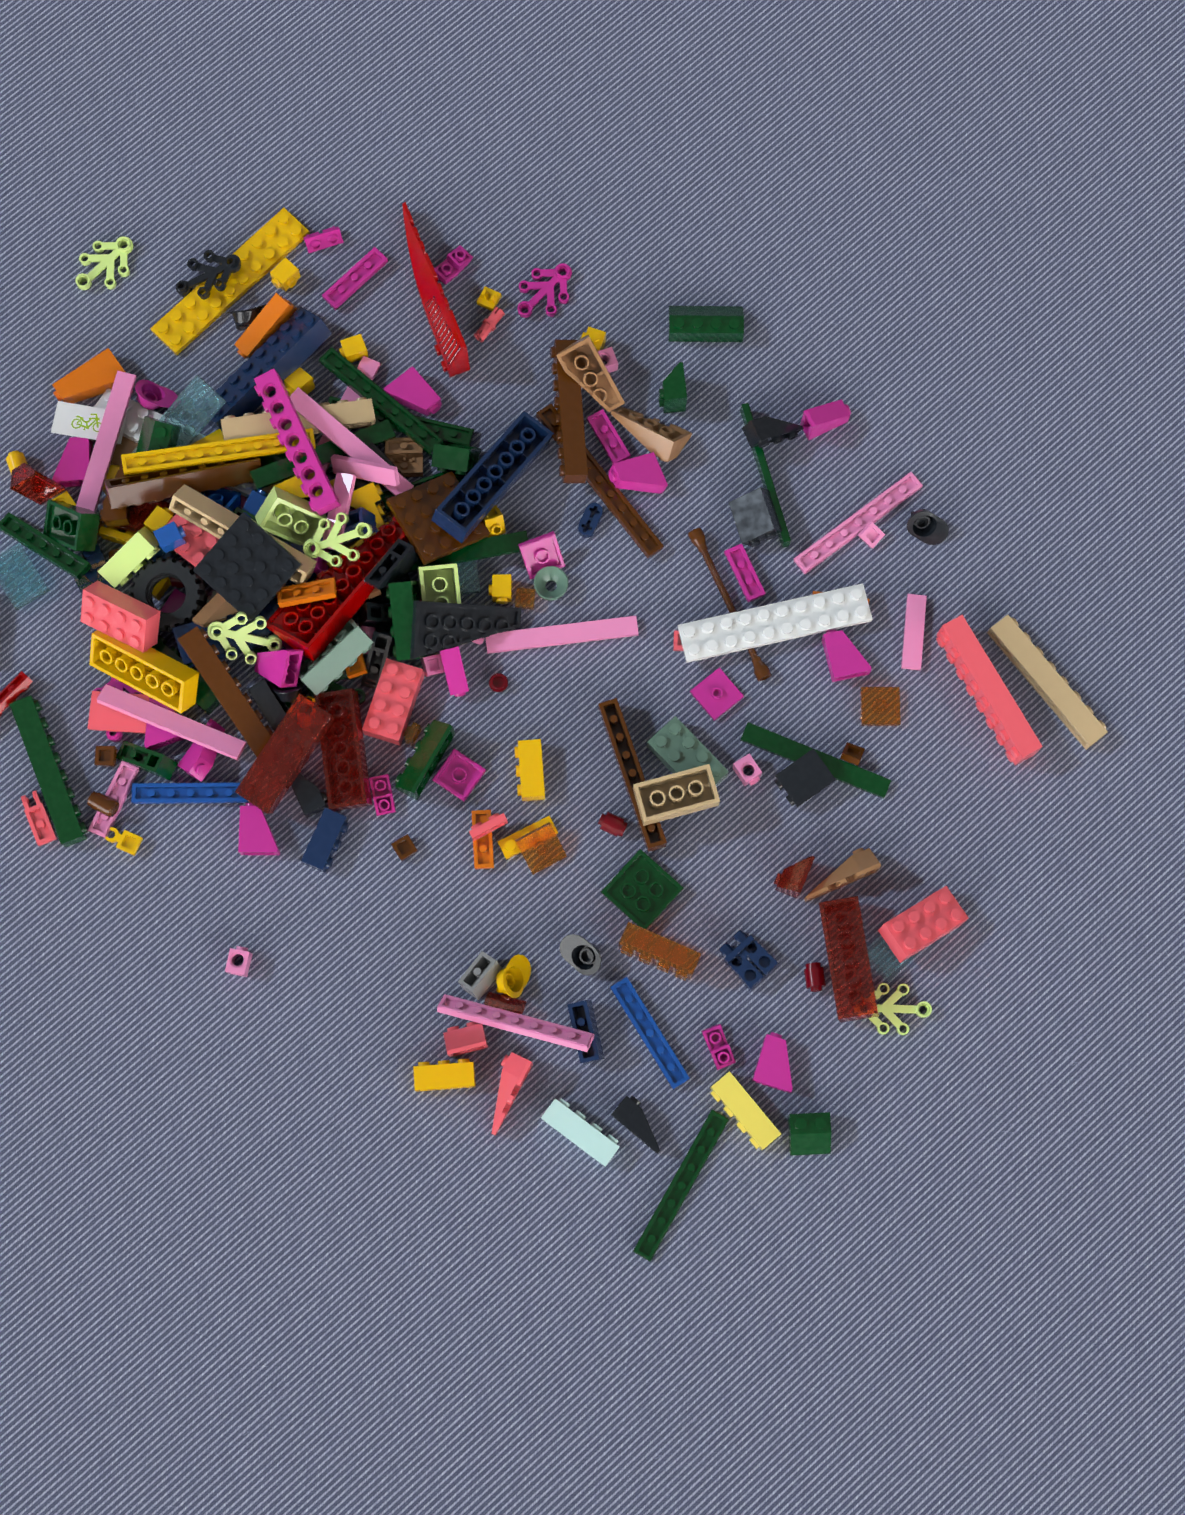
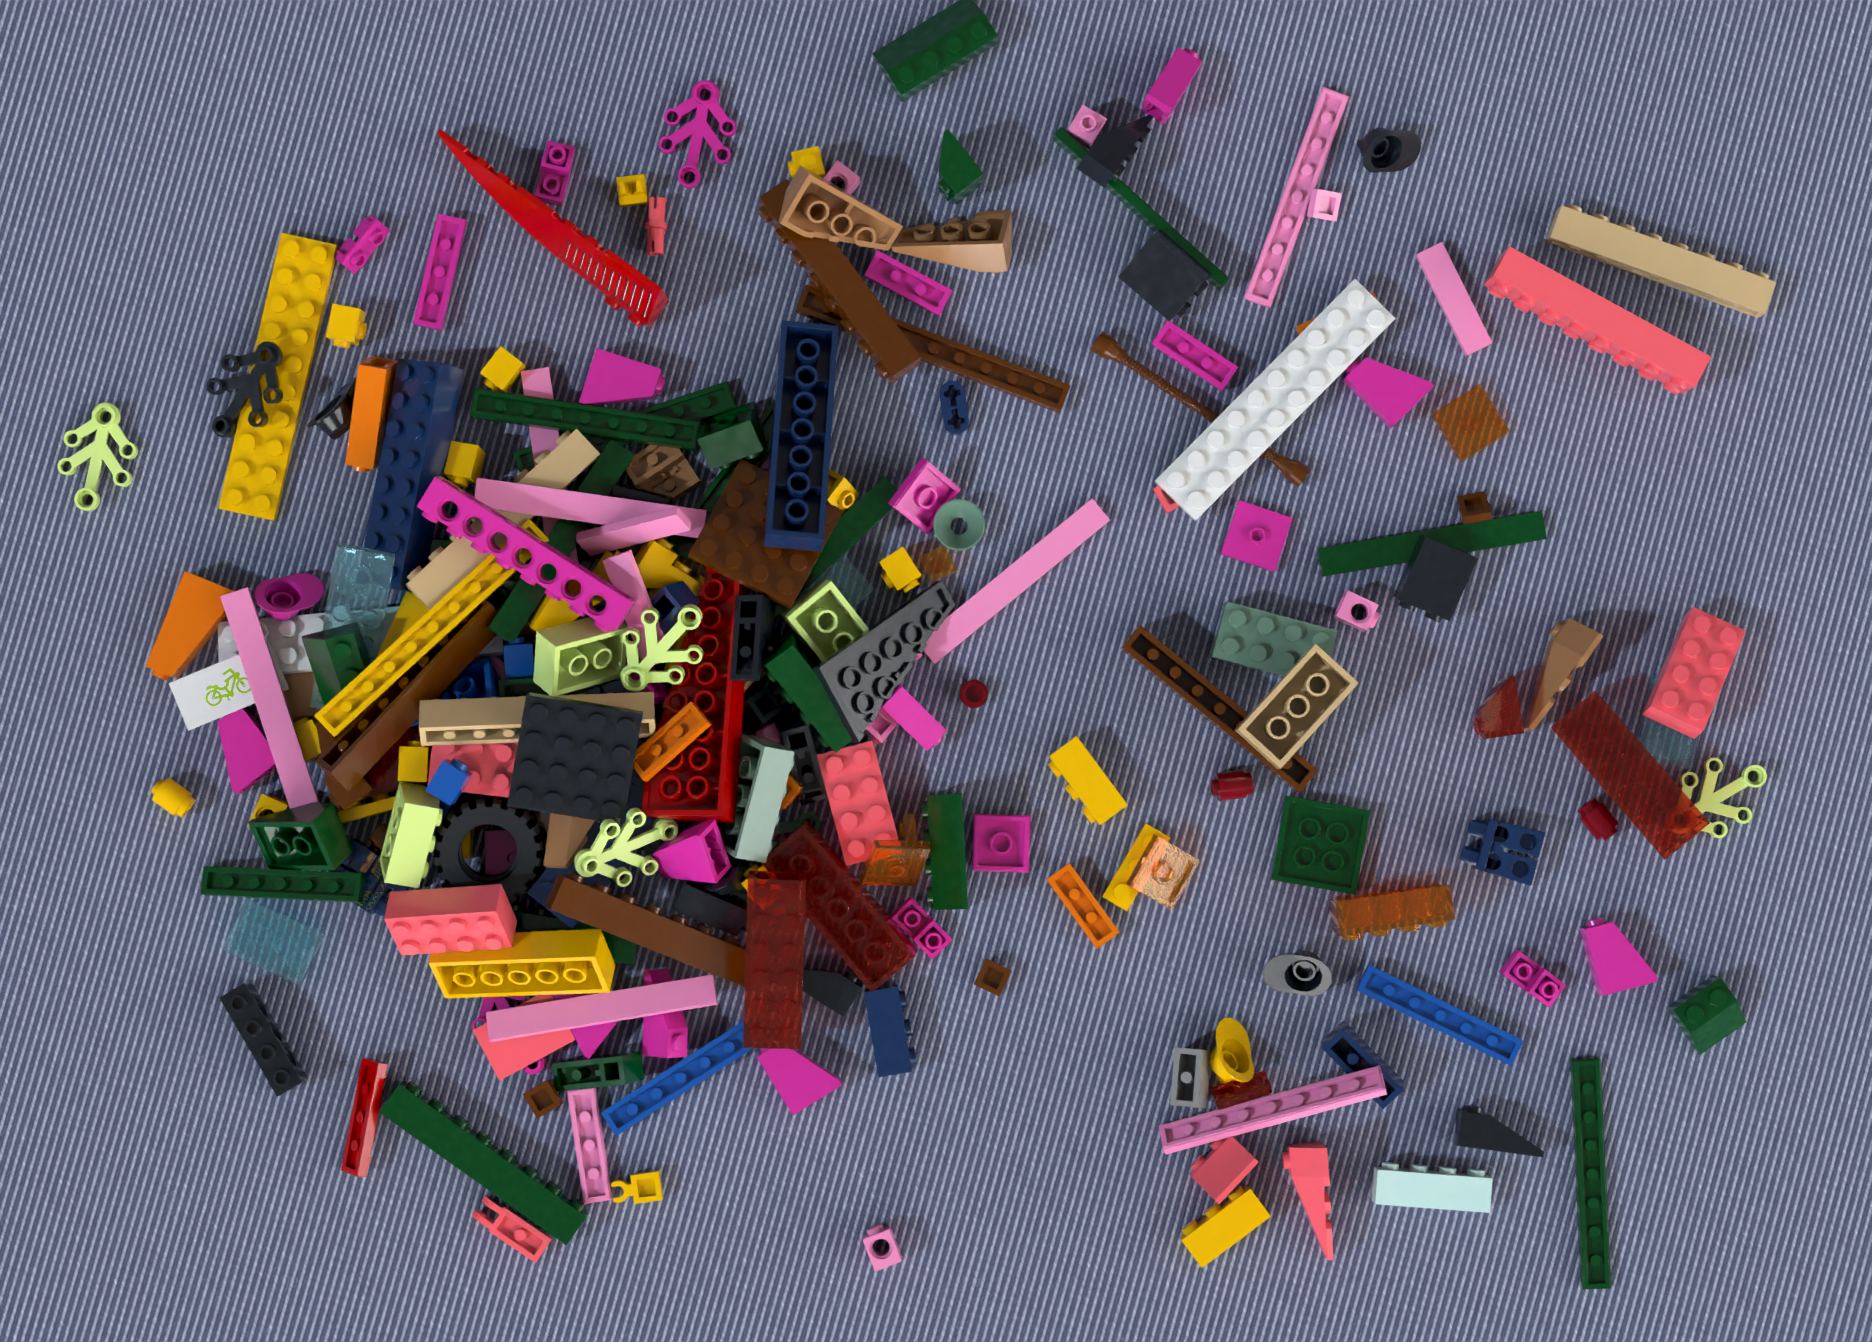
camera: 30 degrees left, 10 degrees up
clear red slope [10,463,65,505] -> none
reddish brown piece [87,791,119,817] -> none
coral plate [469,813,508,841] -> none
dark pink slope [609,452,668,494] -> none
light yellow brick [710,1071,781,1150] -> none
none -> clear orange plate [859,840,931,886]
none -> bright pink brick [1068,105,1107,149]

